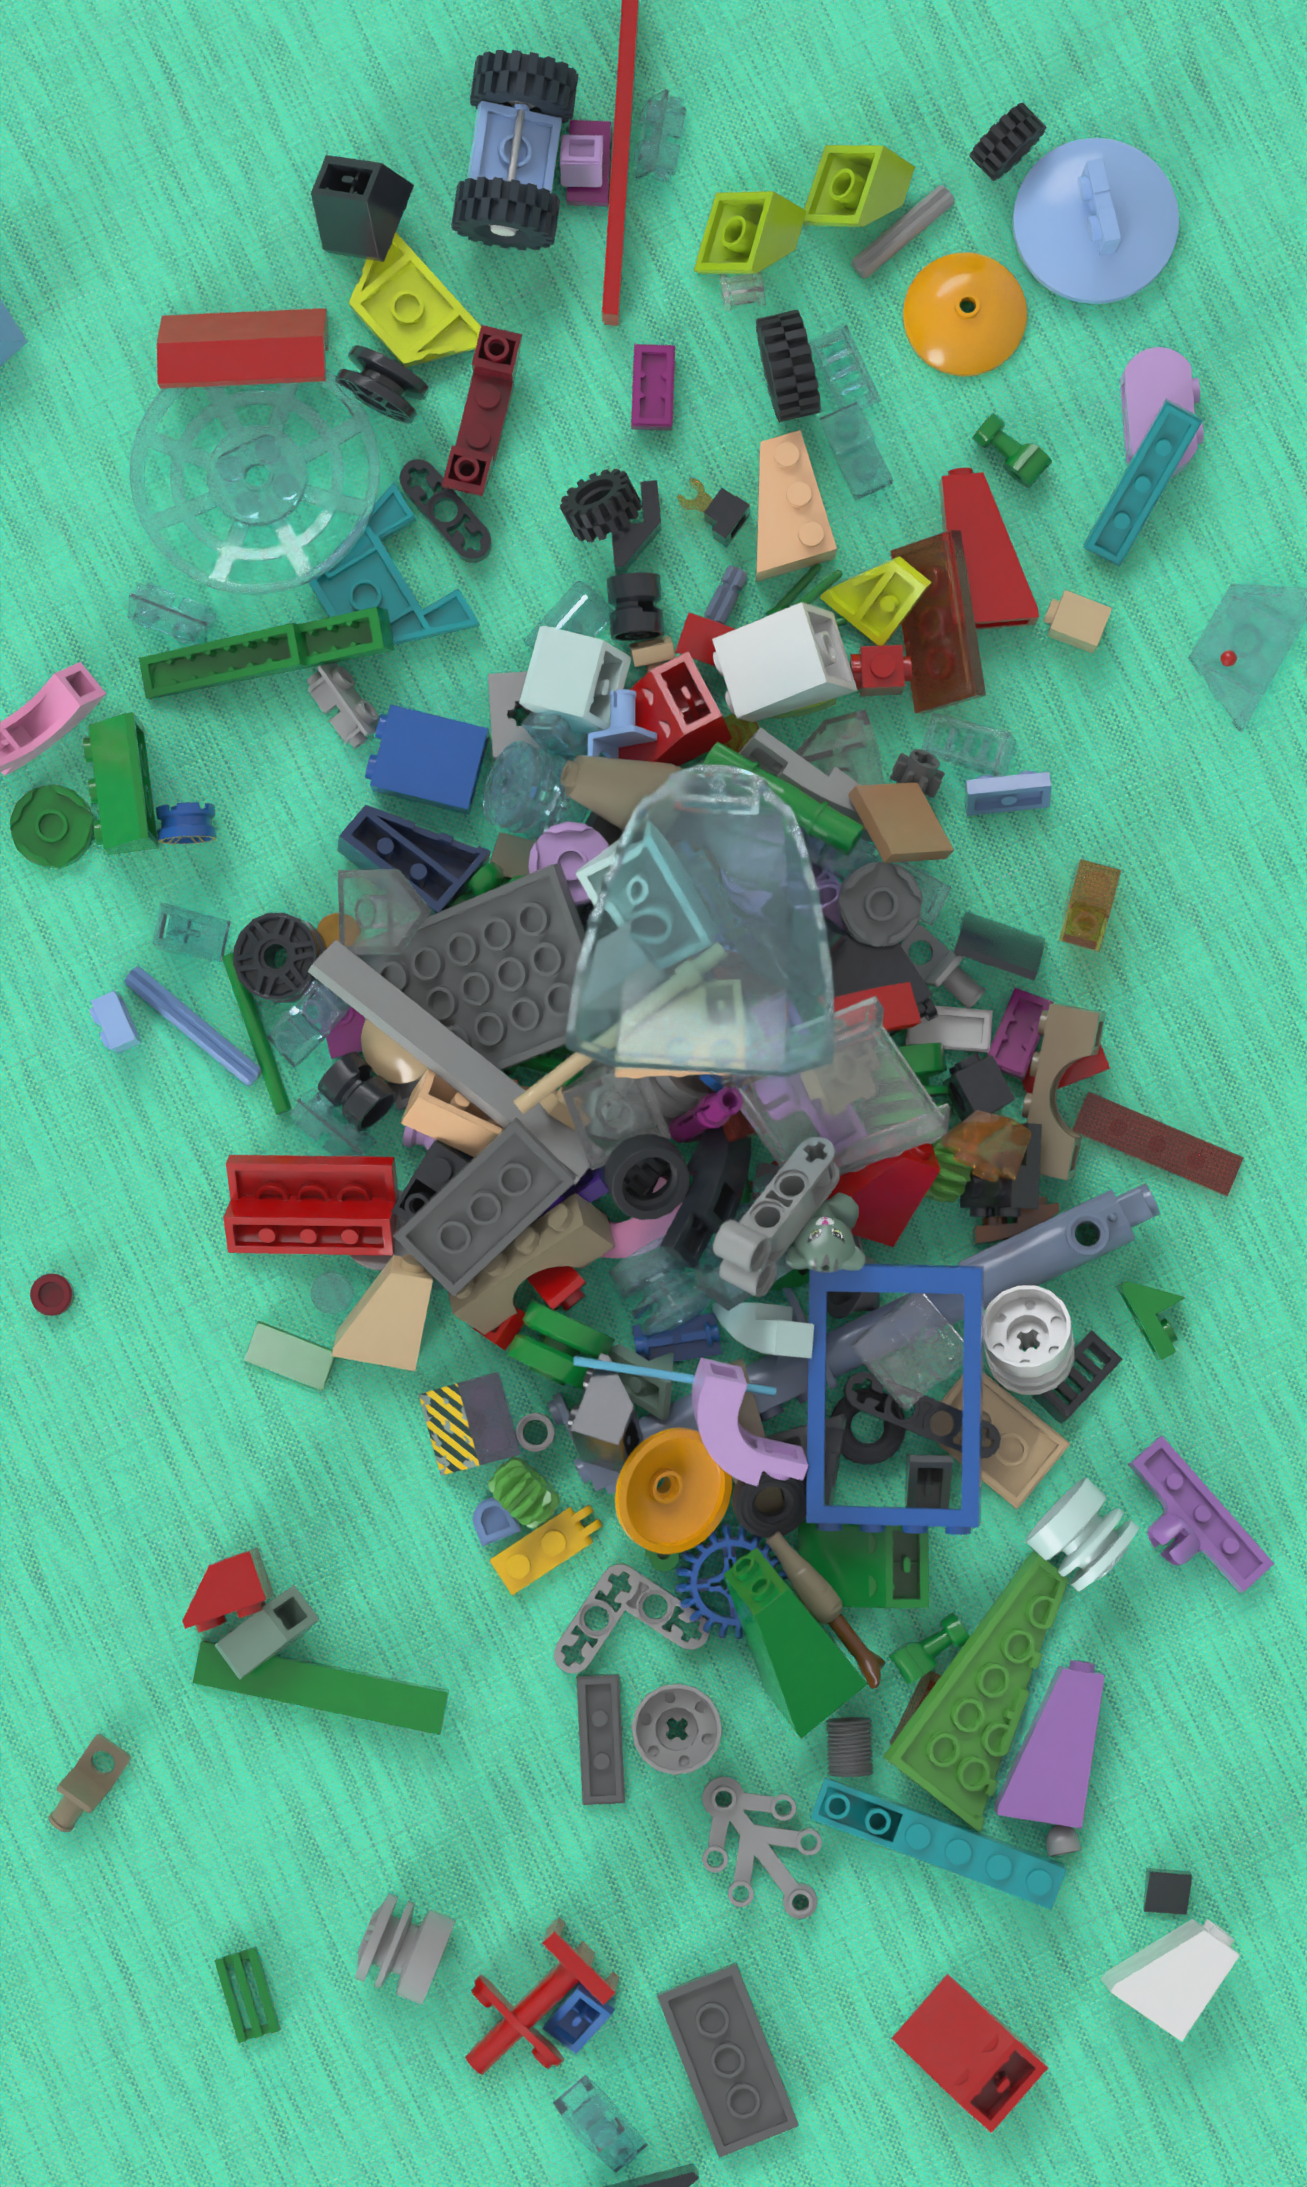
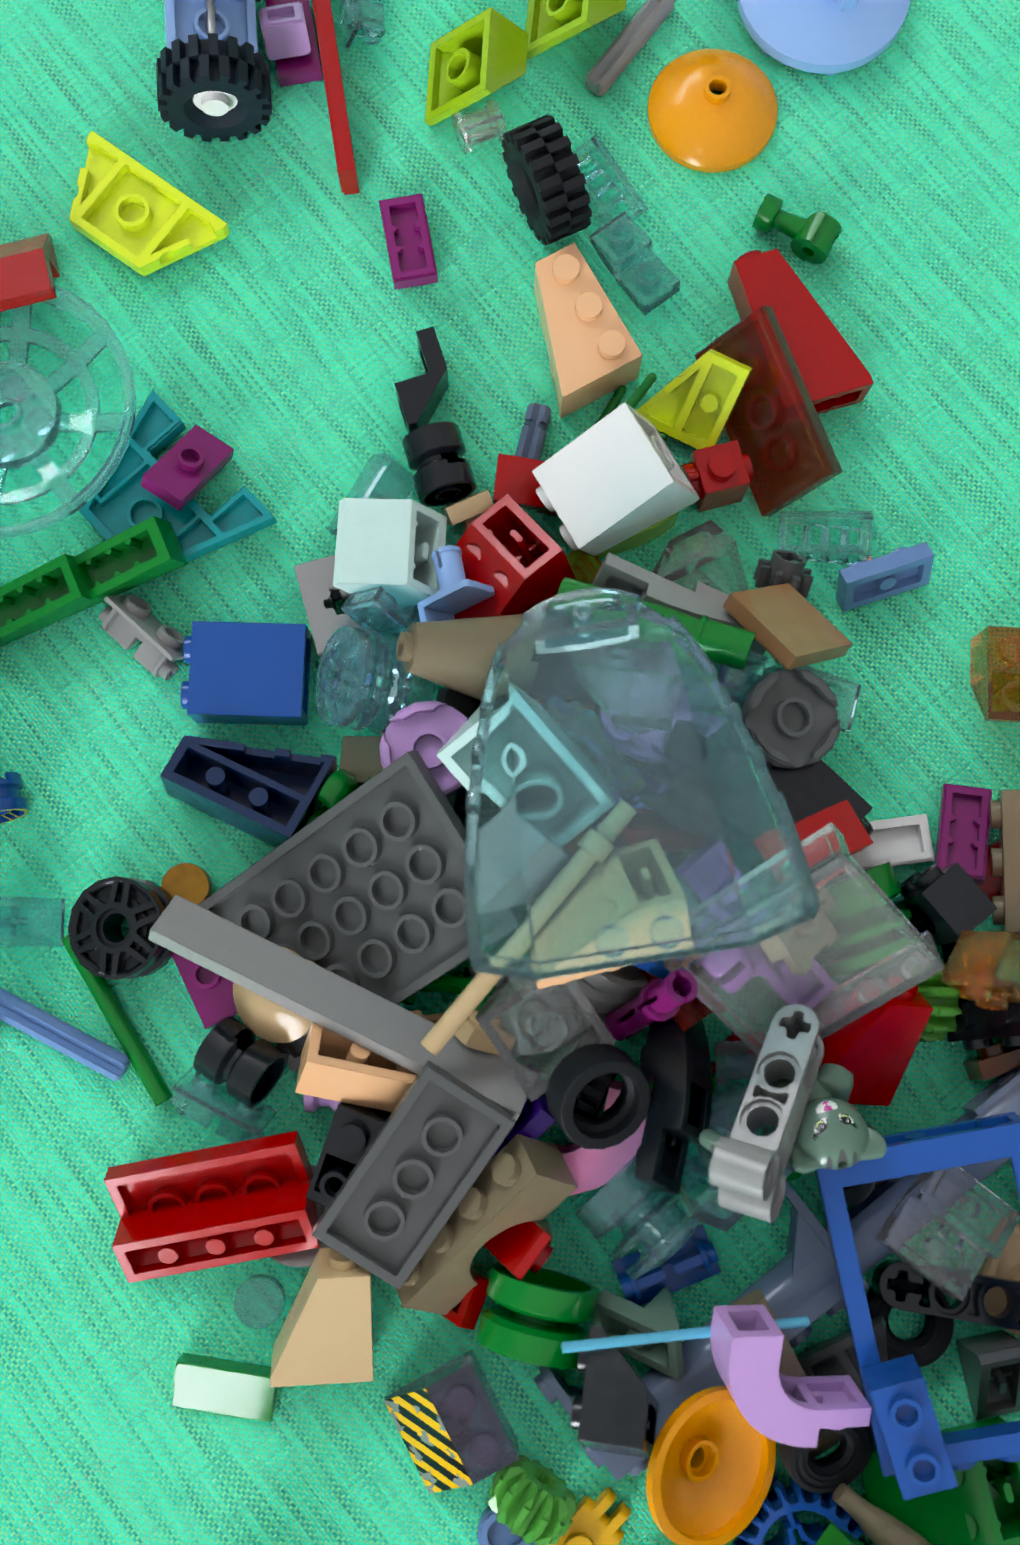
camera: 15 degrees left, 5 degrees down
clear light blue slope [267,979,351,1067] -> none
black slope [311,155,414,262] -> none
black wheel [335,345,430,424] -> none
clear slope [338,869,432,955] -> none
black beam [400,459,492,563] -> none
dark red slope [442,325,522,497] -> none
light grey beam [516,1413,555,1452] -> none
black tyre [560,469,642,542] -> none
black piece [677,478,751,547] -> none
light aqua slope [712,1303,814,1358] -> none
light grey bracket [900,925,985,1008] -> none
black slope [954,911,1045,981] -> none
tan brick [1043,590,1112,654] -> none
teal tile [1083,399,1203,567] -> none
lavender brick [1120,347,1203,477] -> none
none -> magenta plate [141,425,234,511]
none -> blue brick [861,1354,958,1501]

